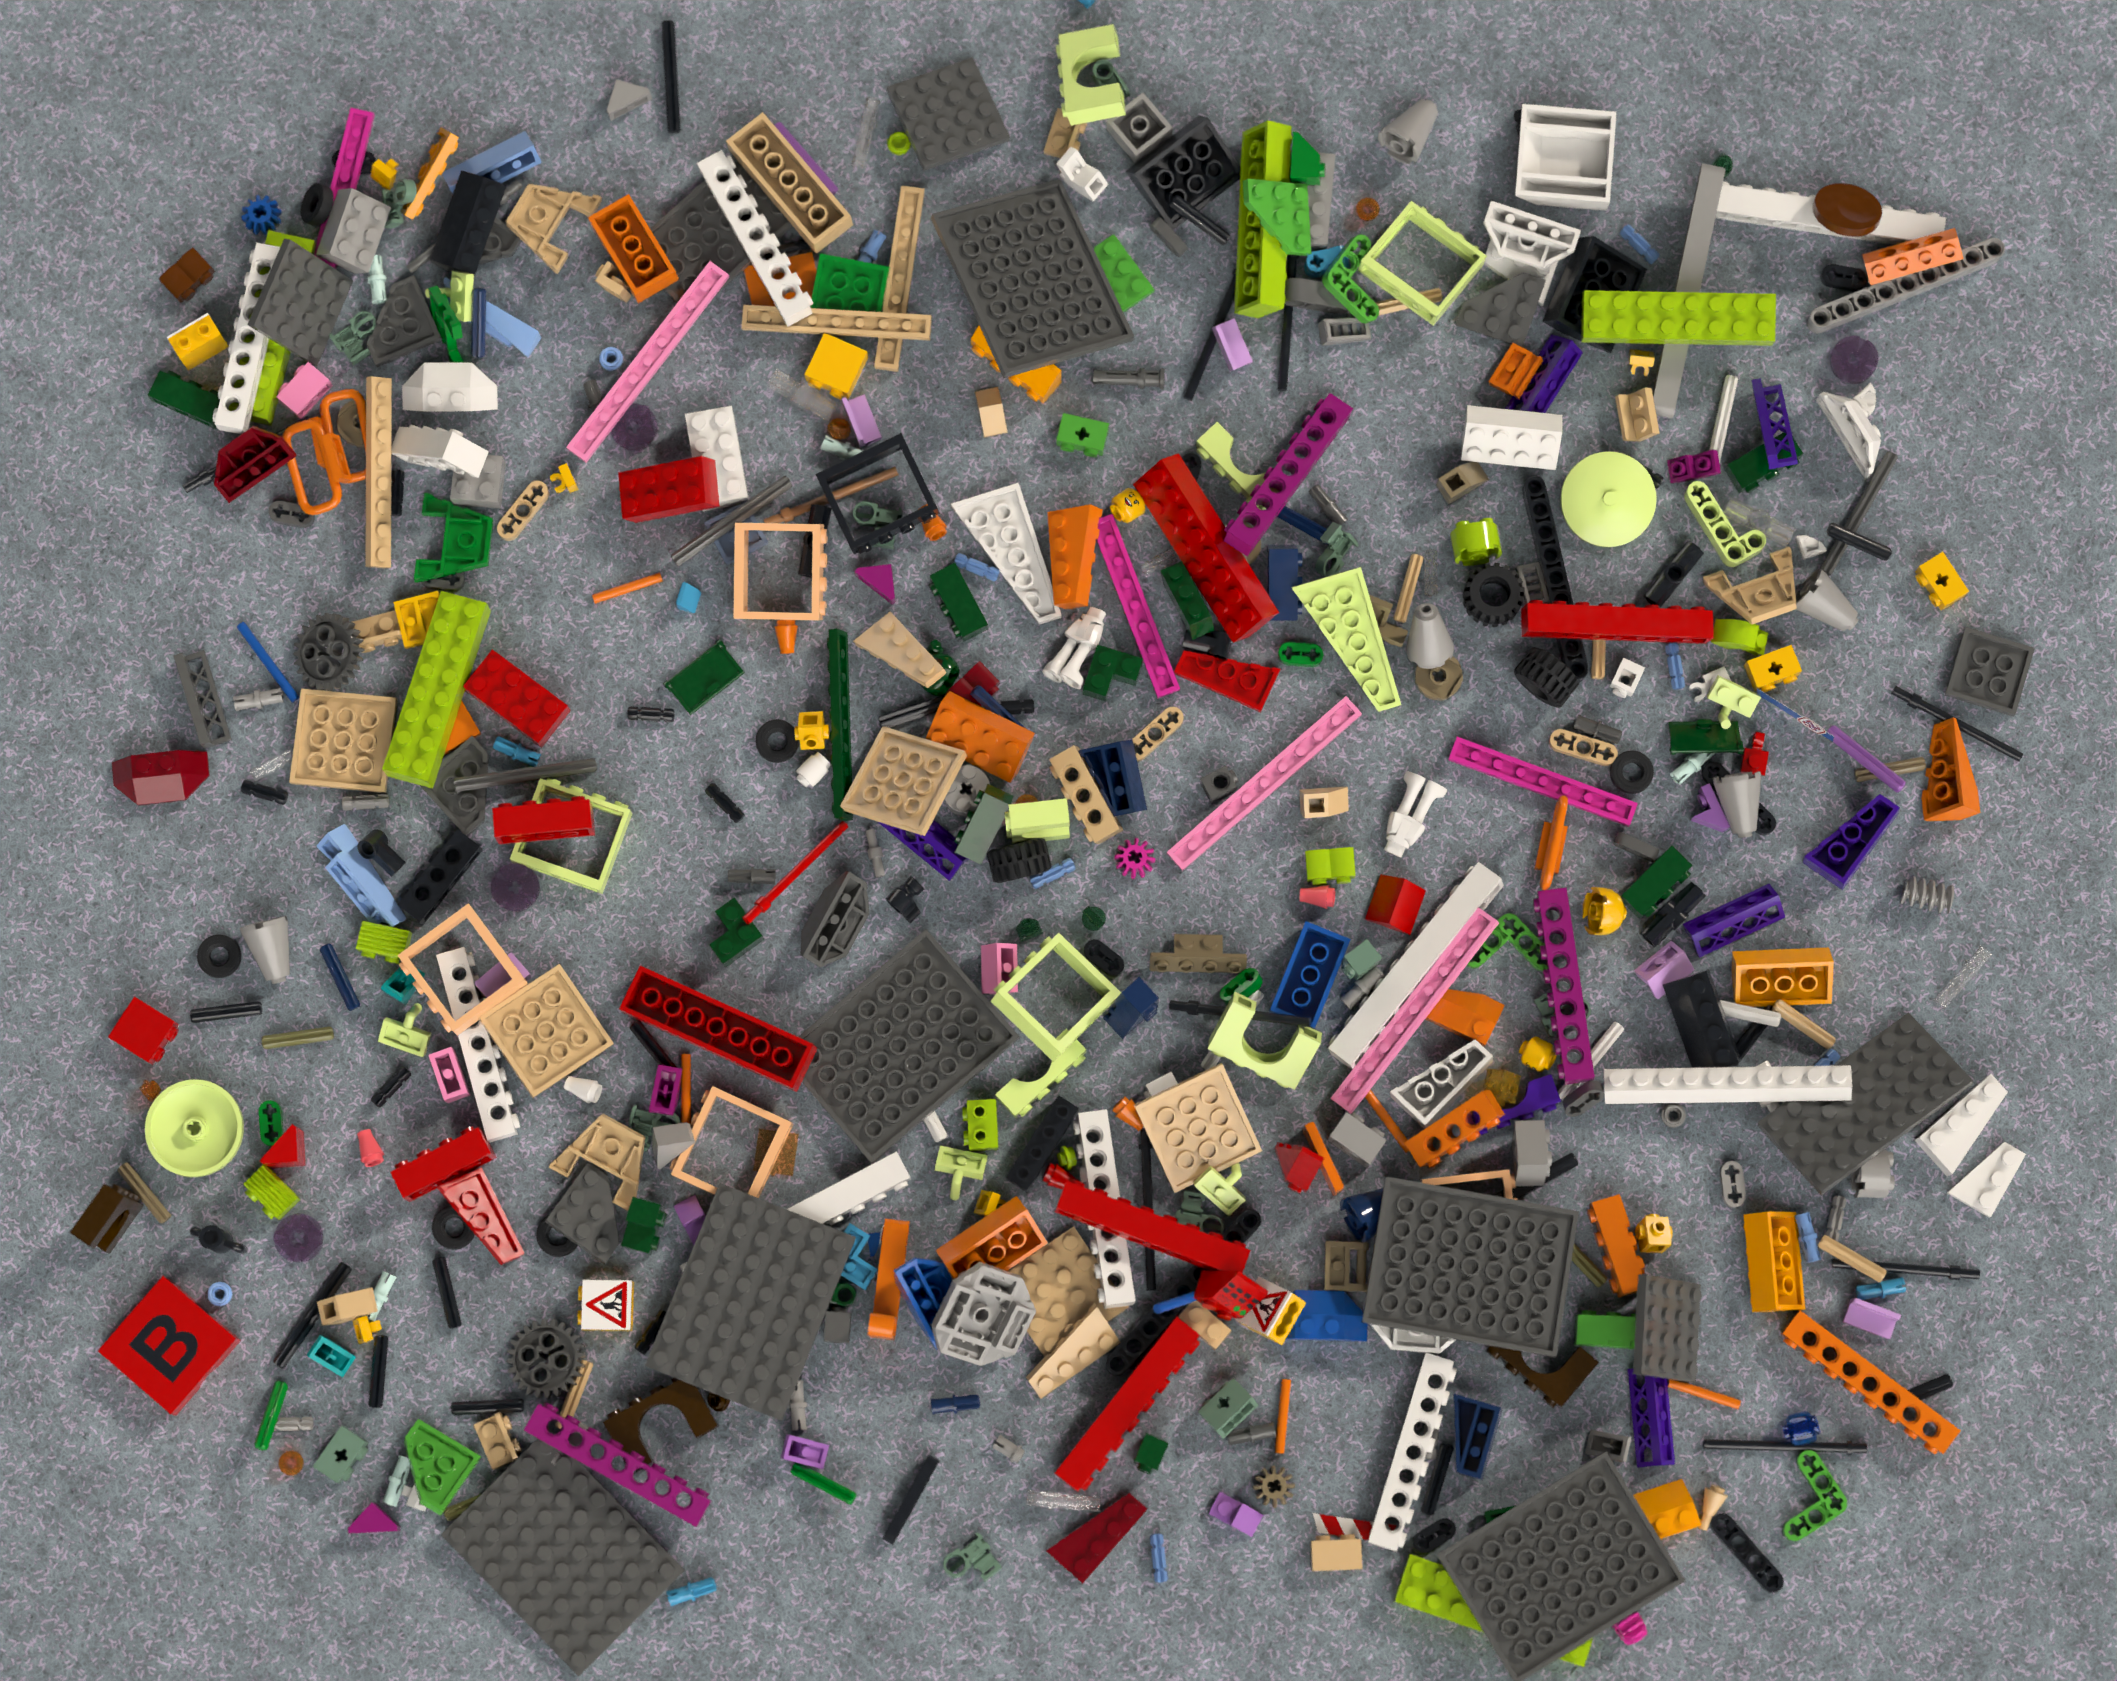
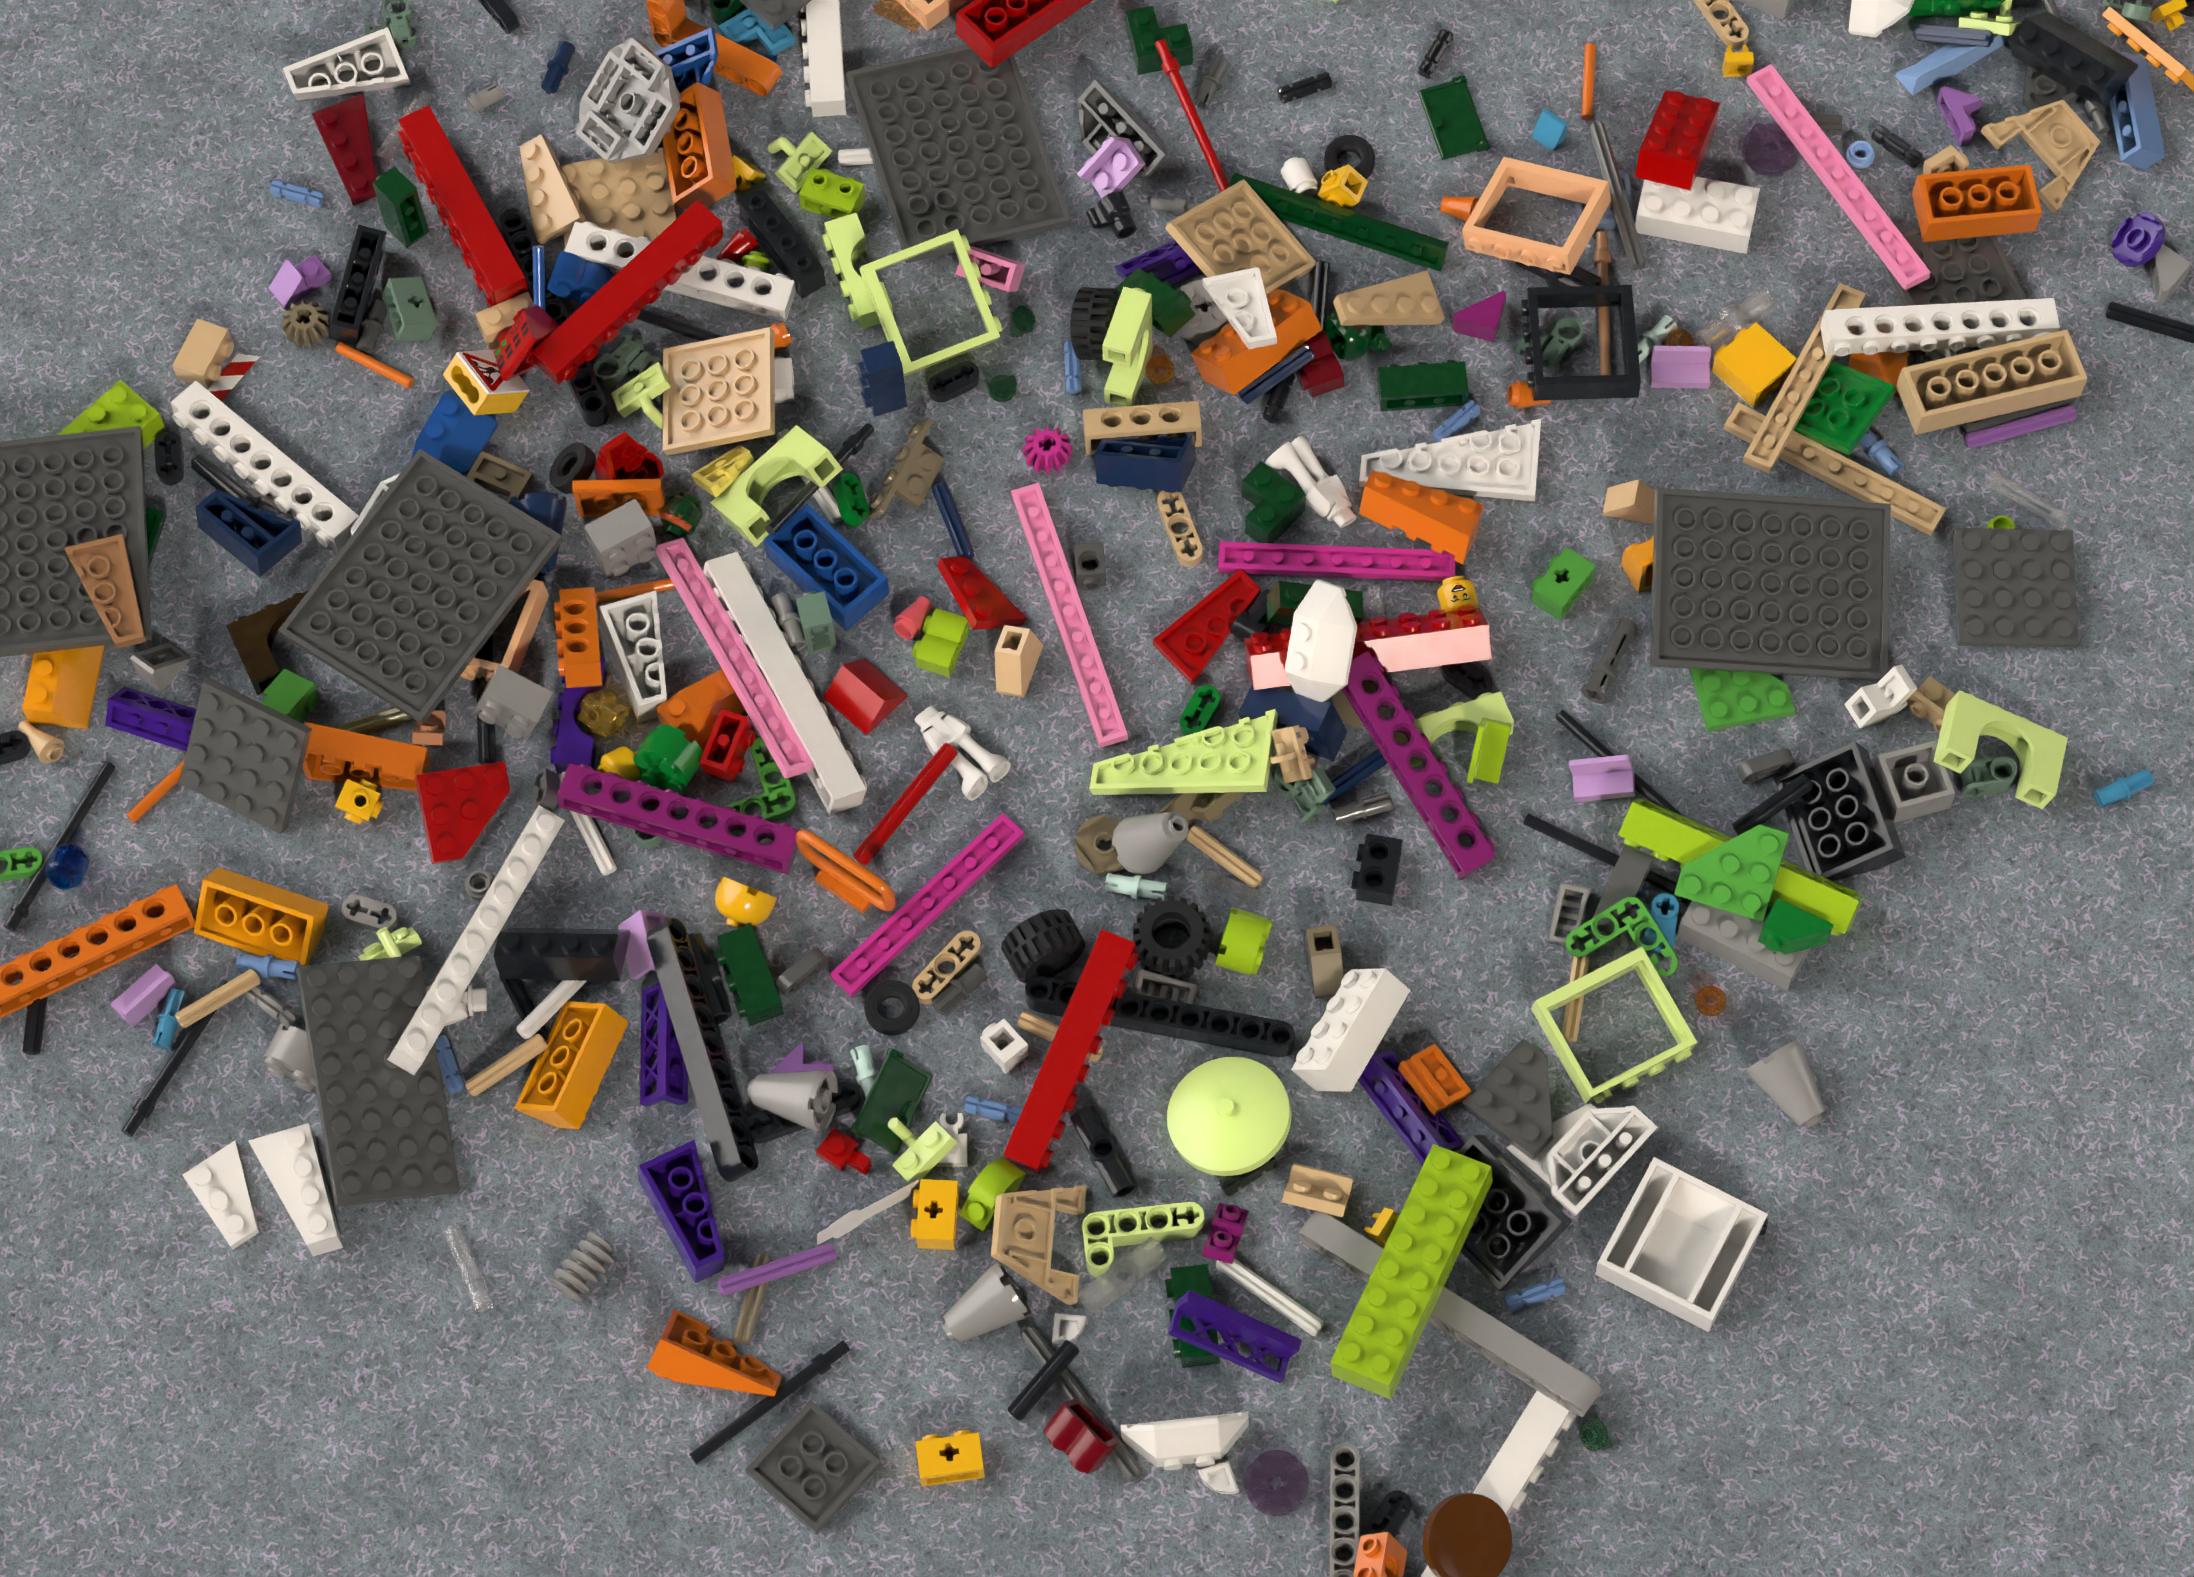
camera: 115 degrees right, 15 degrees down
none -> medium nougat wing [64,534,146,649]
none -> white wedge [283,27,411,101]
none -> black brick [329,225,386,346]
none -> yellowish green plate [358,927,422,961]
none -> nougat bracket [412,709,446,746]
none -> red plate [415,761,510,865]
none -> blue brick [547,252,613,305]
none -> black tyre [549,442,596,494]
none -> green brick [633,724,703,794]
none -> black beam [646,918,759,1182]
none -> dark green head [660,492,703,538]
none -> light yellow wing [691,445,755,497]
none -> red brick [699,709,756,783]
none -> red axle [853,743,958,866]
none -> dark blue axle [932,482,974,559]
none -> red wing [937,557,1027,630]
none -> dark red brick [1043,1399,1119,1474]
none -> lavender bracket [1077,136,1145,198]
none -> light aqua pin [1105,872,1168,901]
none -> white wing [1202,267,1277,349]
none -> tan hips [1270,725,1317,784]
none -> white wedge [1284,580,1357,702]
none -> black brick [1351,834,1403,906]
none -> lime panel [1466,718,1512,784]
none -> black axle [1871,125,1923,168]
none -> medium lavender slope [1936,86,1983,147]
none -> dark purple tile [2111,212,2165,267]

